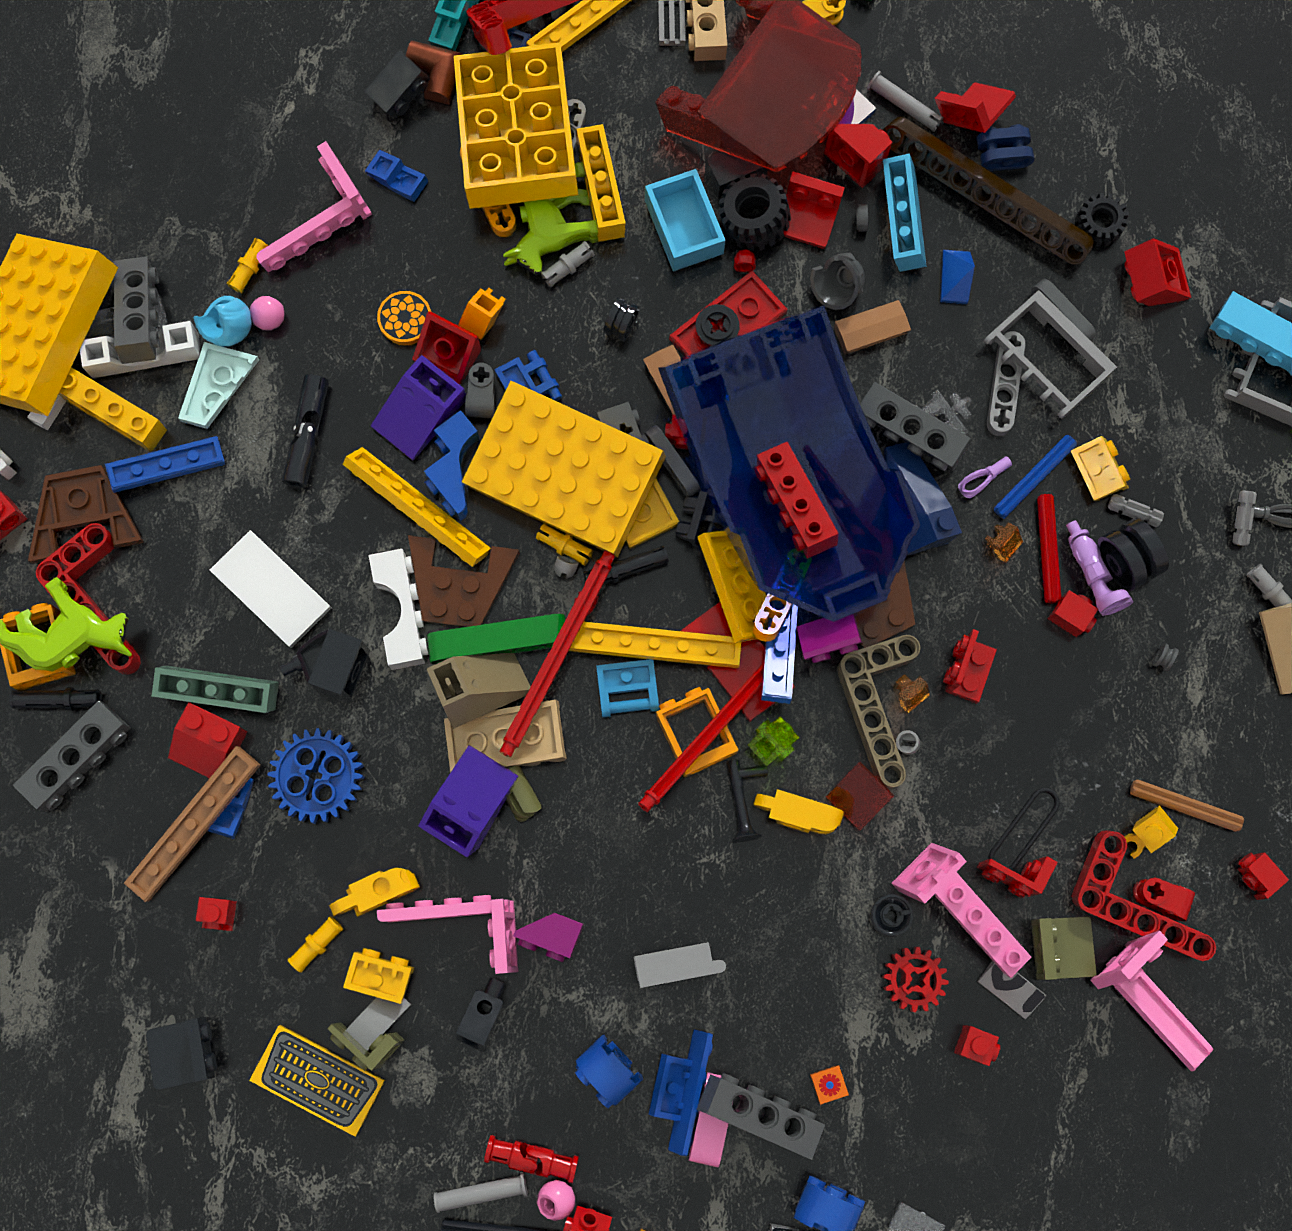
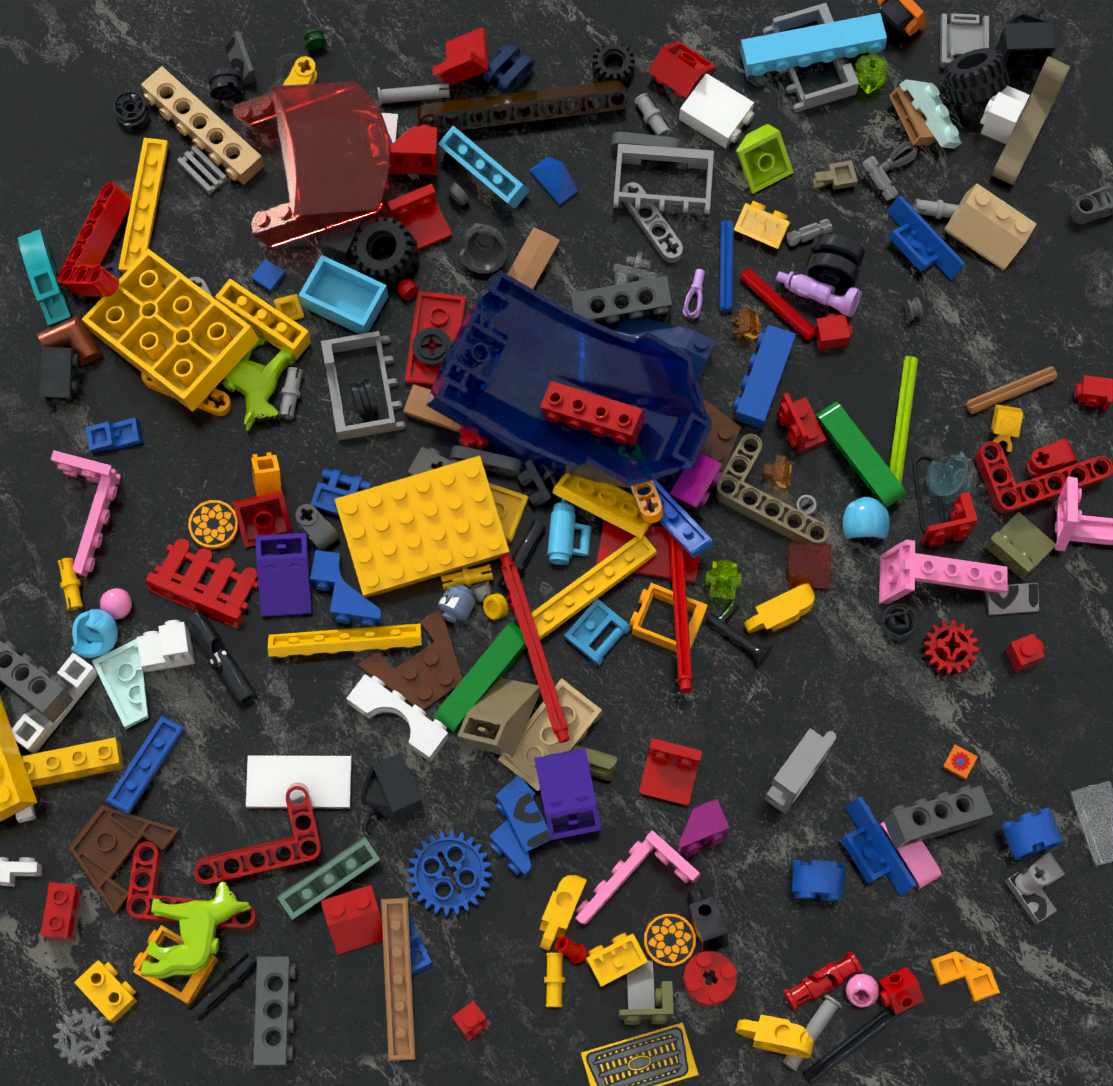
camera: 40 degrees left, 5 degrees down
none -> white brick [137,620,195,672]
none -> red fence [145,539,258,629]
none -> red beam [194,783,321,884]
none -> blue tile [251,259,286,293]
none -> yellow slope [273,294,304,321]
none -> light grey hinge [321,331,406,441]
none -> sand blue head [438,584,476,623]
none -> yellow tile [483,593,509,620]
none -> blue arch [489,775,536,878]
none -> slope [501,792,552,853]
none -> medium azure piece [547,498,591,565]
none -> red pin [555,936,588,964]
none -> light grey pin [634,93,671,137]
none -> red bracket [639,738,702,806]
none -> tile [644,914,696,967]
none -> white brick [679,73,754,148]
none -> red brick [682,951,737,1008]
none -> blue brick [732,325,796,429]
none -> yellow piece [735,1015,814,1058]
none -> lime slope [736,124,794,194]
none -> dark tan plate [812,160,858,190]
none -> green beam [816,402,907,509]
none -> medium azure piece [843,497,890,539]
none -> blue bracket [888,196,965,280]
none -> lime axle [890,356,918,484]
none -> clear light blue helmet [927,451,977,498]

